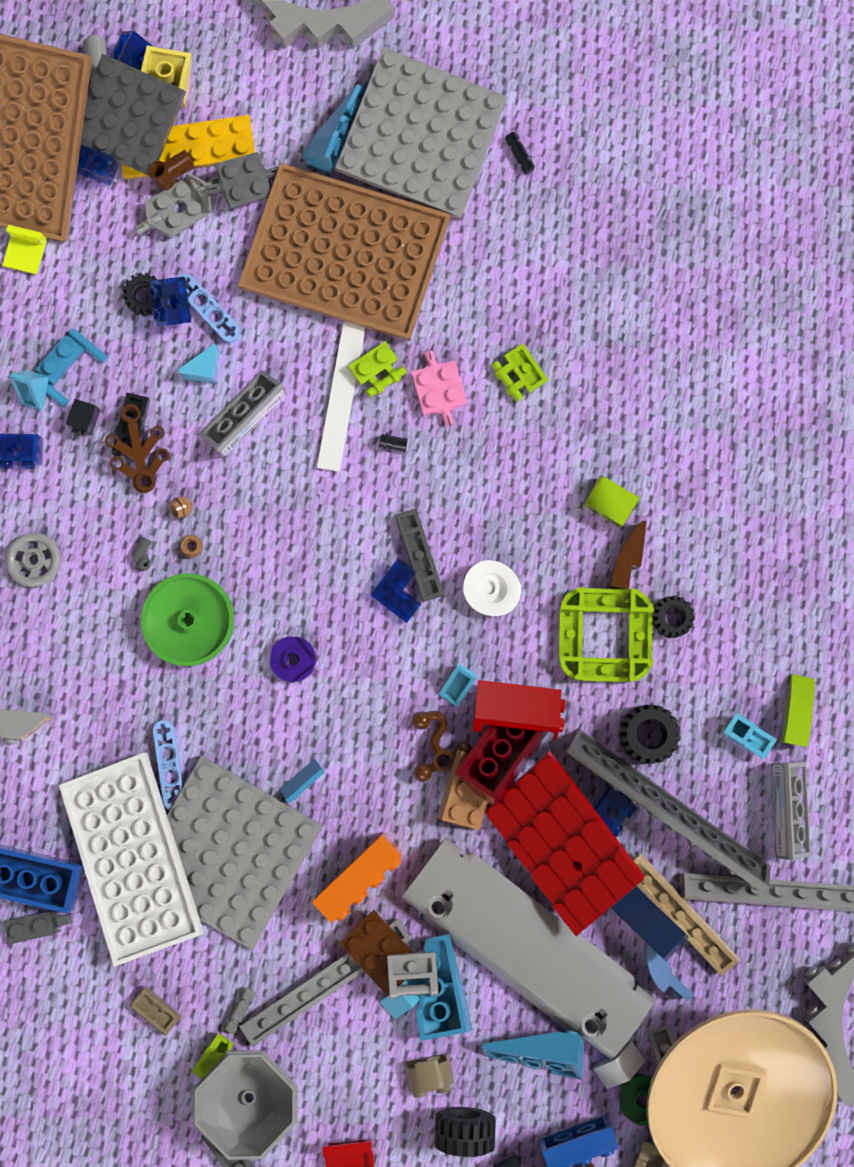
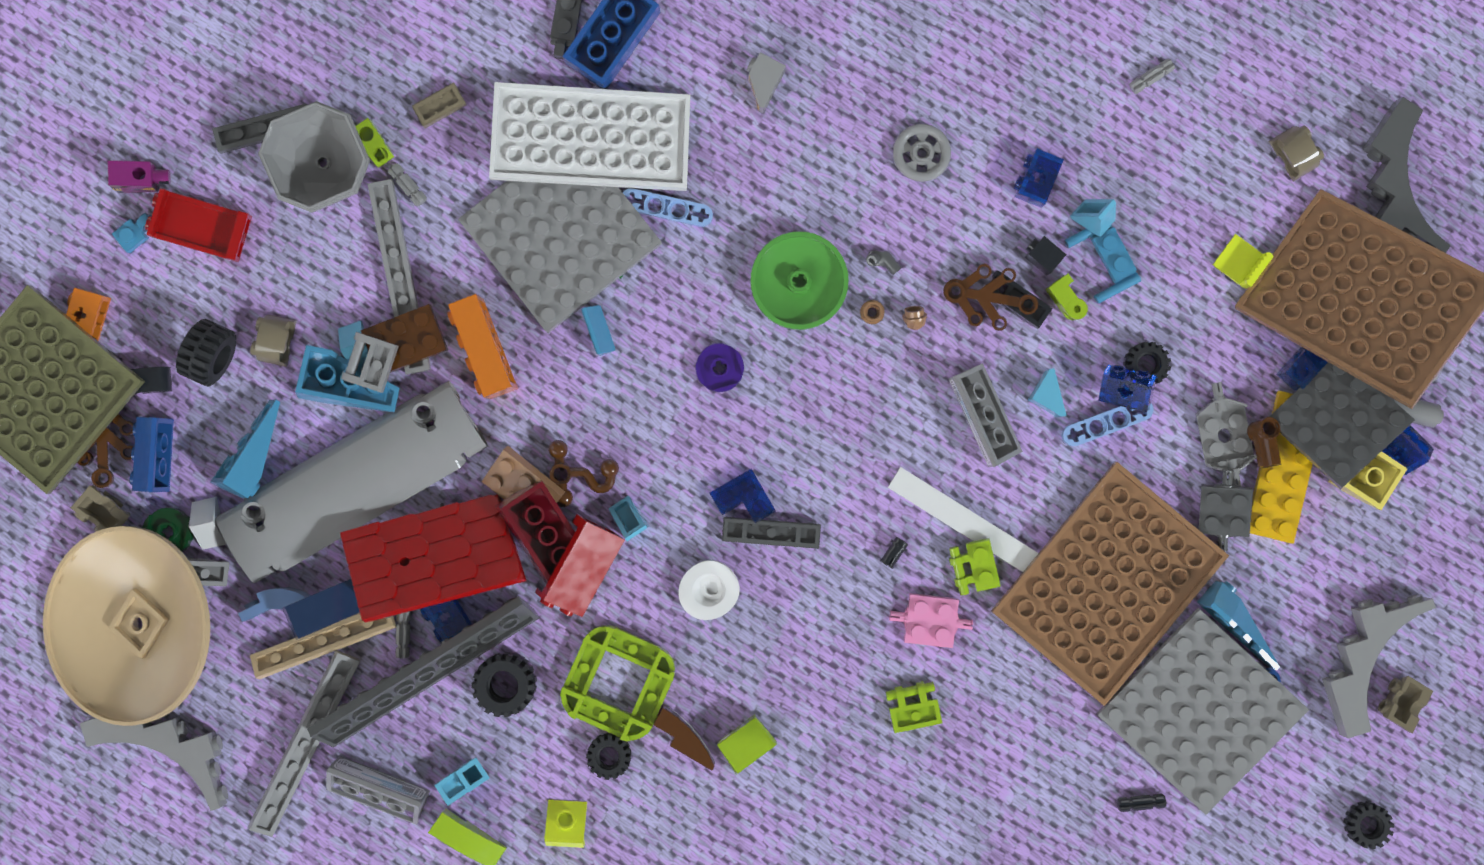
camera: 105 degrees right, 5 degrees up
none -> light grey axle [396,611,411,658]
none -> neon yellow piece [544,800,587,848]
none -> lime leg [1045,273,1088,321]

